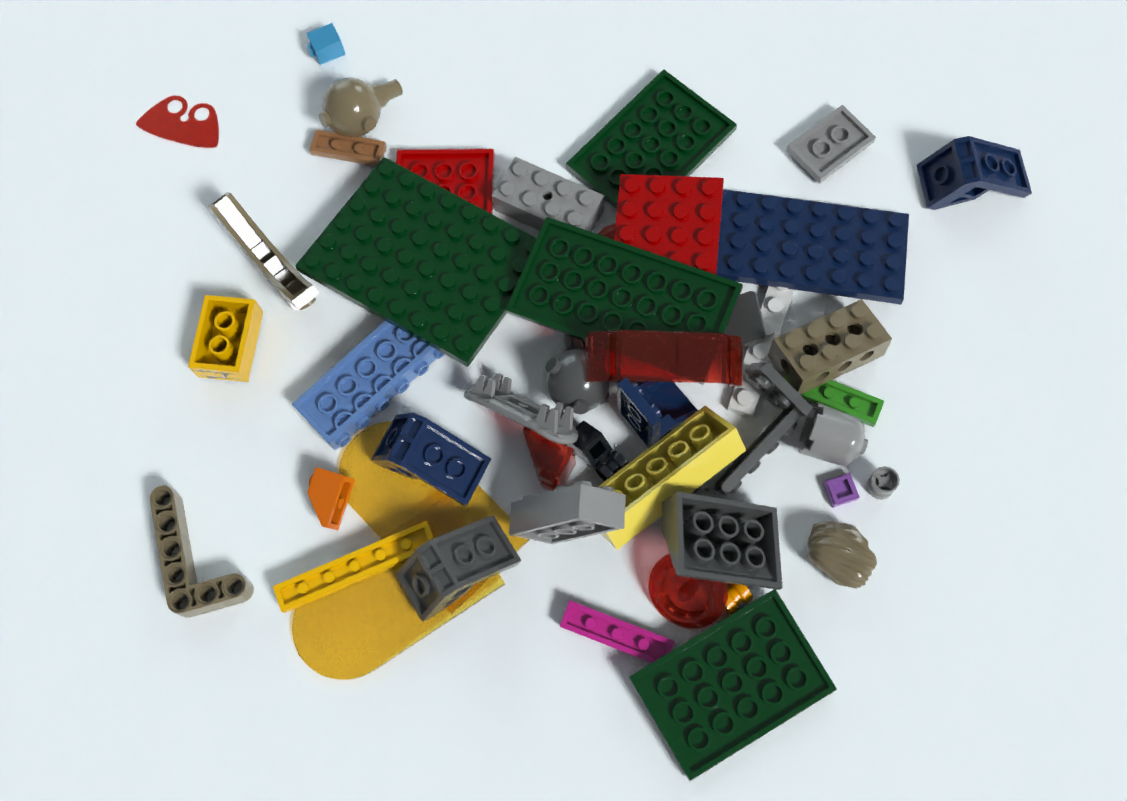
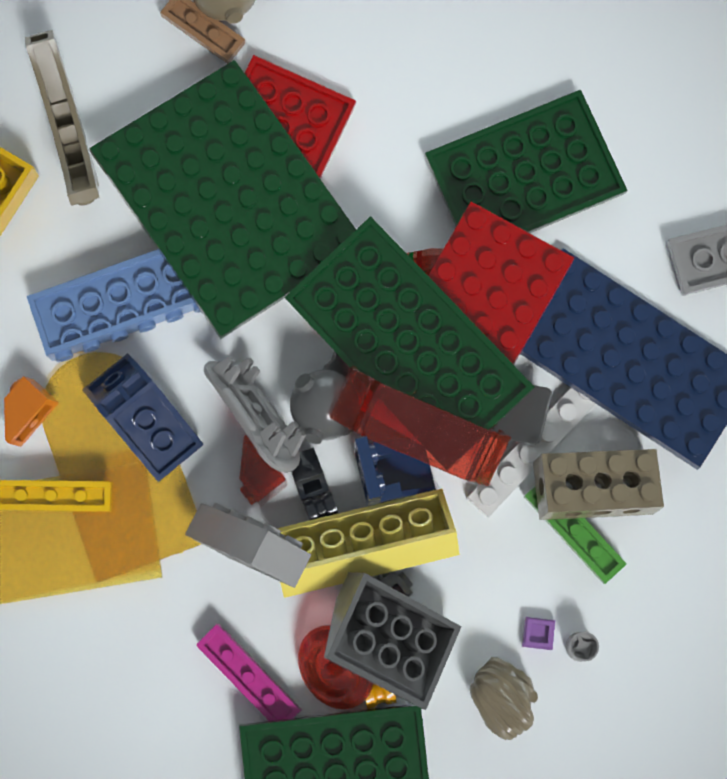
camera: 10 degrees right, 10 degrees up
dark grey bracket [395,515,522,622] -> none
light grey brick [492,156,604,232] -> none
dark grey bracket [714,362,813,495] -> none
light grey cylinder [798,402,868,466] -> none

